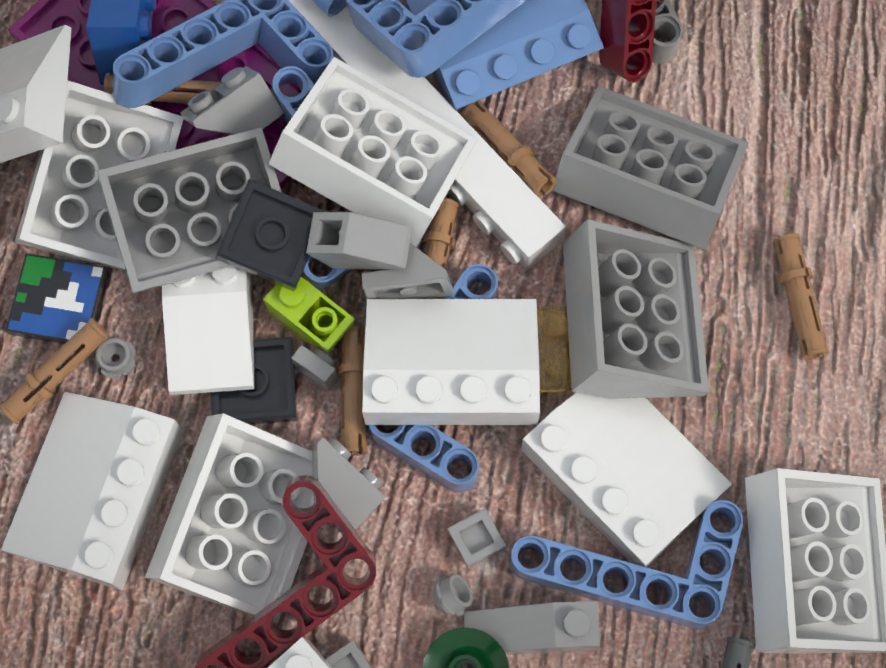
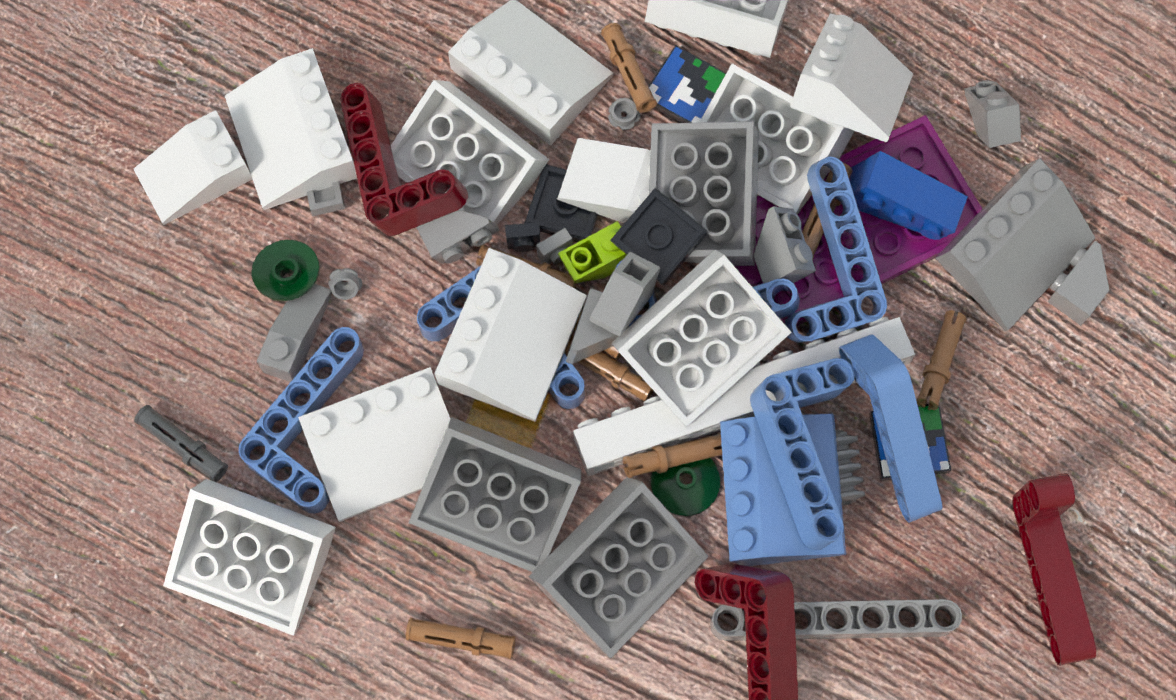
camera: 110 degrees right, 0 degrees up
light grey plate [447,508,506,569] -> none
none -> black plate [505,222,541,252]
none -> dark green dish [651,458,720,516]

